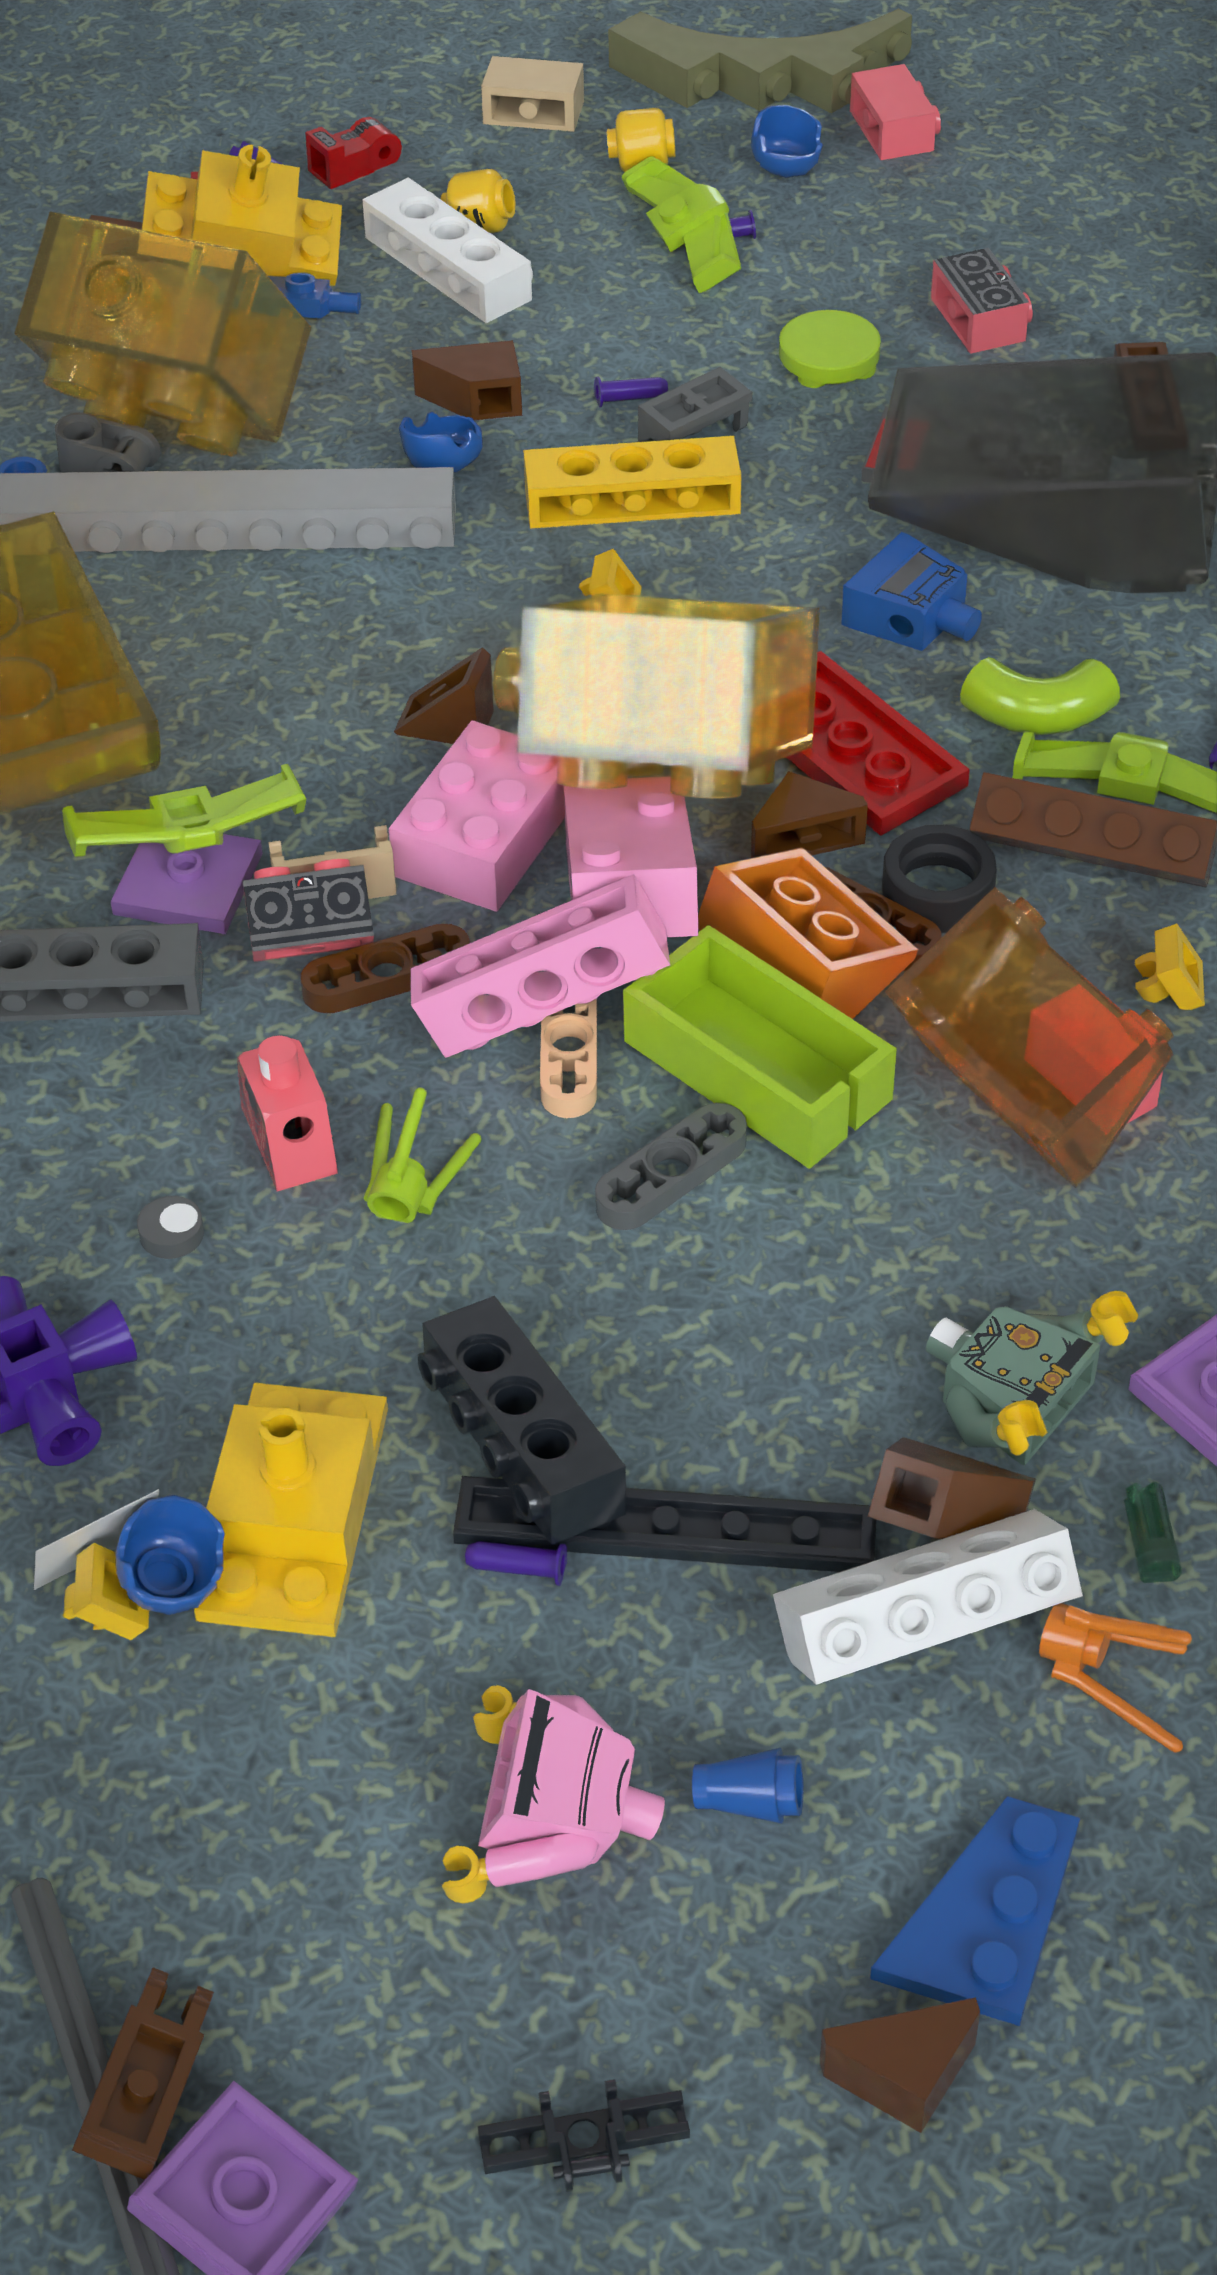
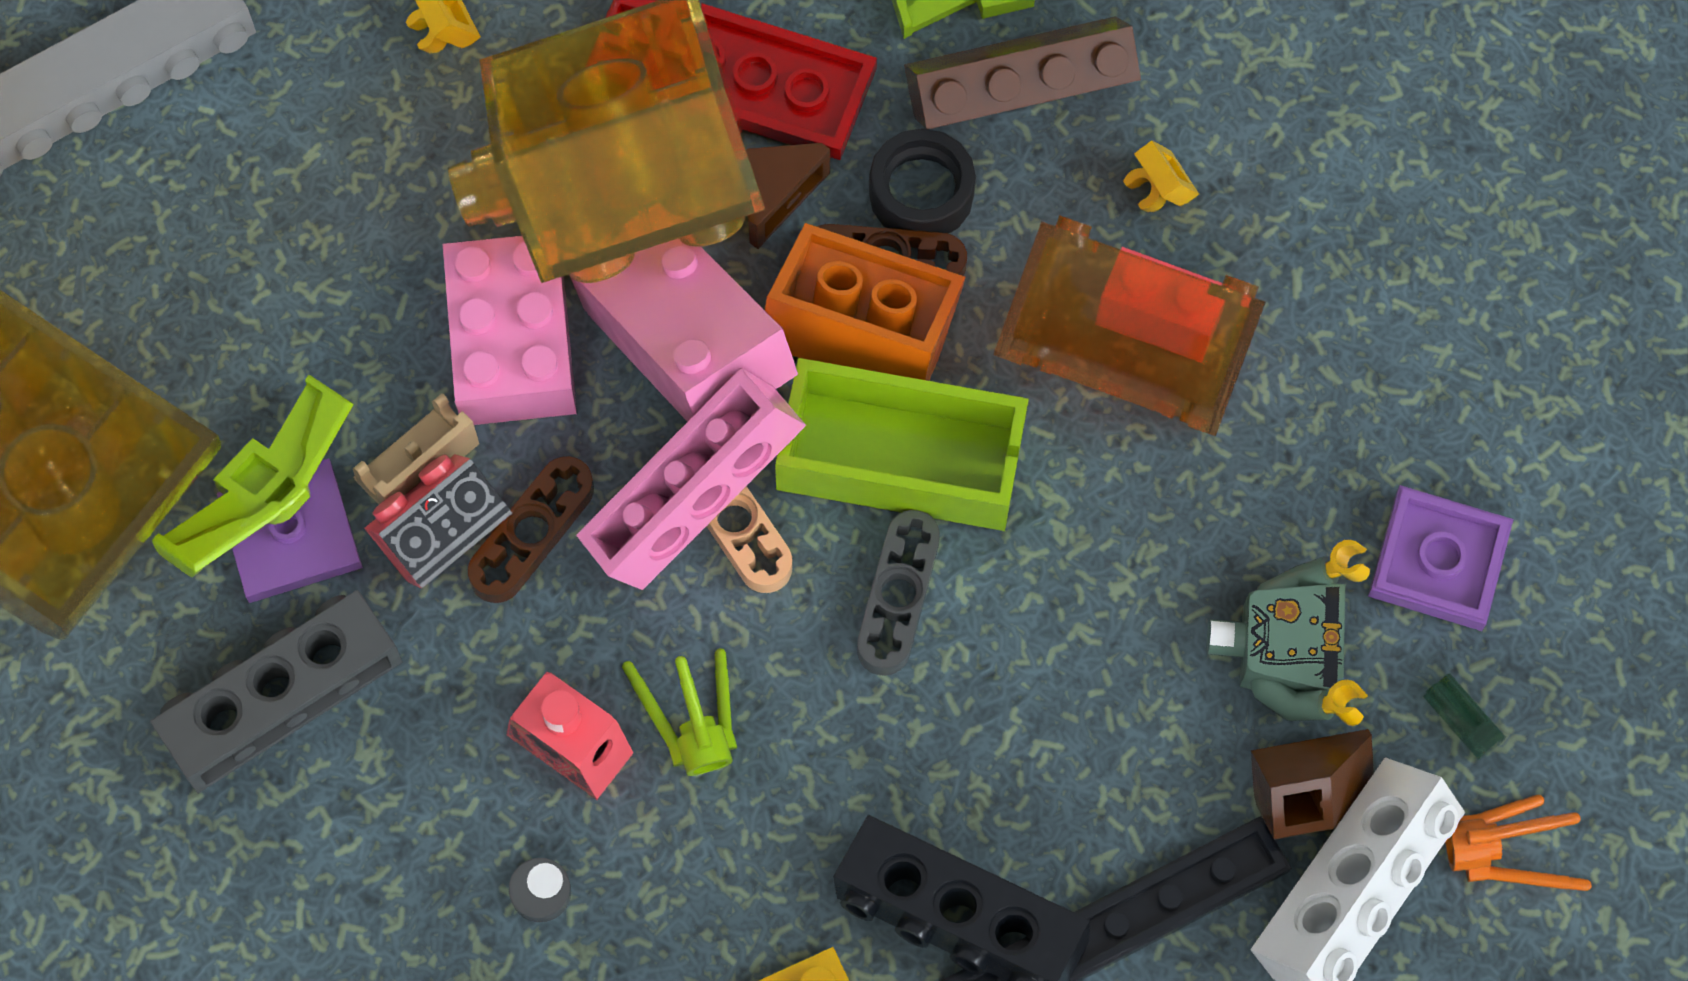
camera: 35 degrees left, 20 degrees up
reddish brown slope [394,647,494,744] -> none

